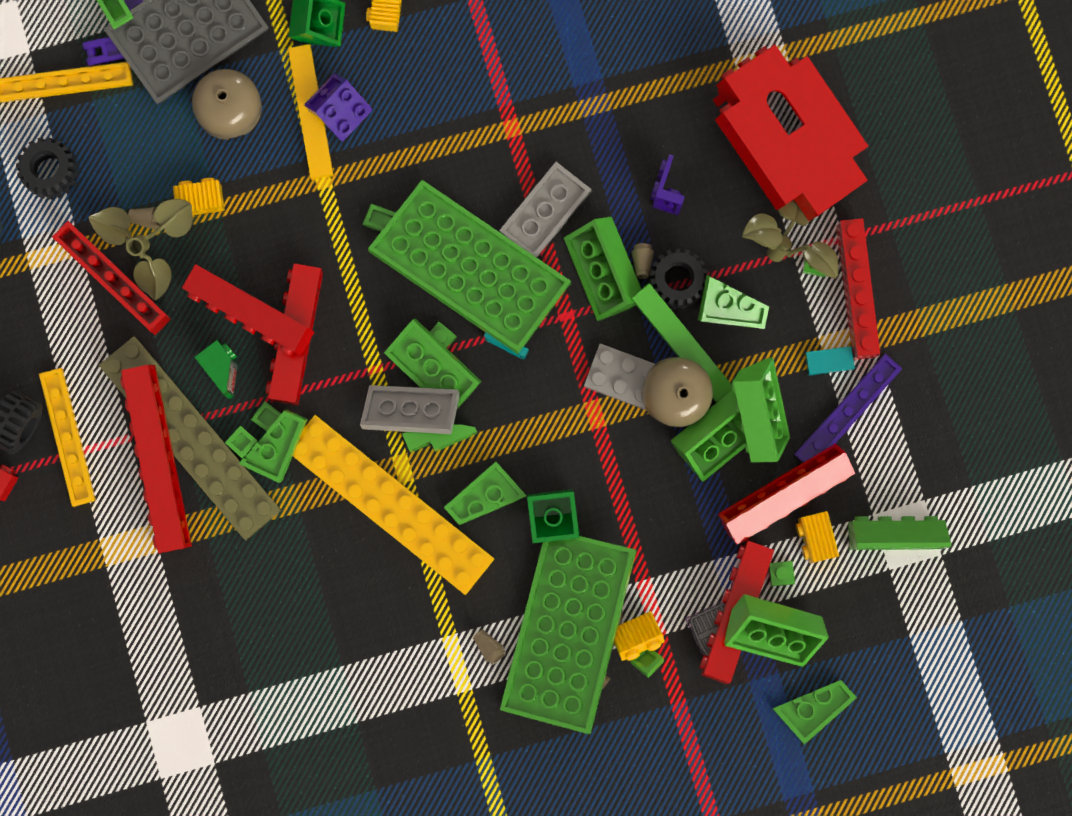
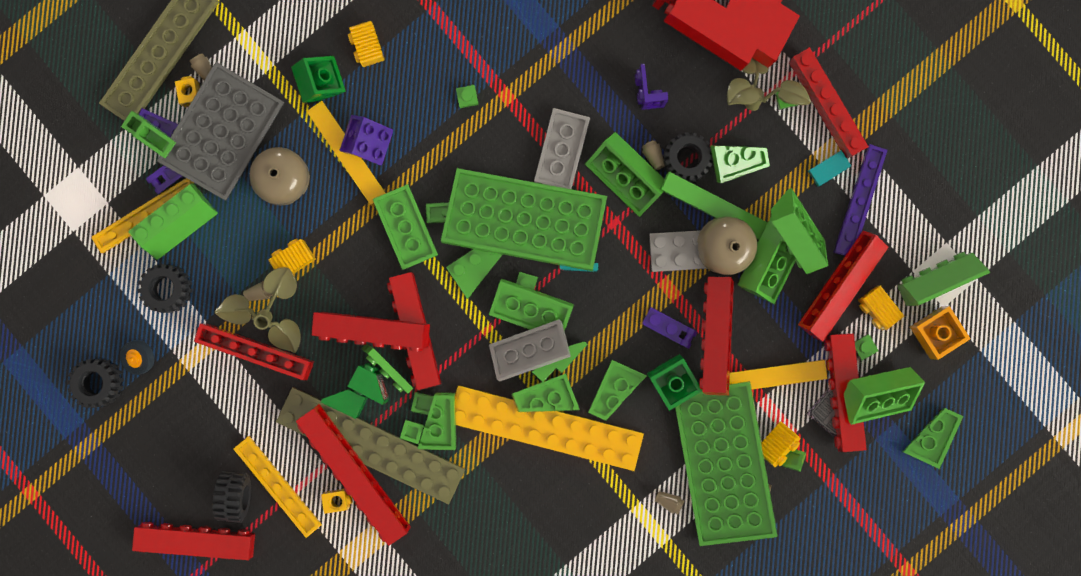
camera: 15 degrees left, 5 degrees up
none -> bright green slope [128,183,218,260]
none -> green slope [321,389,368,419]
none -> yellow brick [321,489,352,514]
none -> bright green wing [361,344,413,394]
none -> bright green plate [373,184,438,270]
none -> bright green wing [446,249,503,299]
none -> bright green plate [456,85,478,108]
none -> bright green wing [512,374,580,412]
none -> dark purple plate [642,307,698,349]
none -> red brick [700,277,734,396]
none -> yellow tile [729,360,828,389]
none -> light orange brick [910,306,971,360]

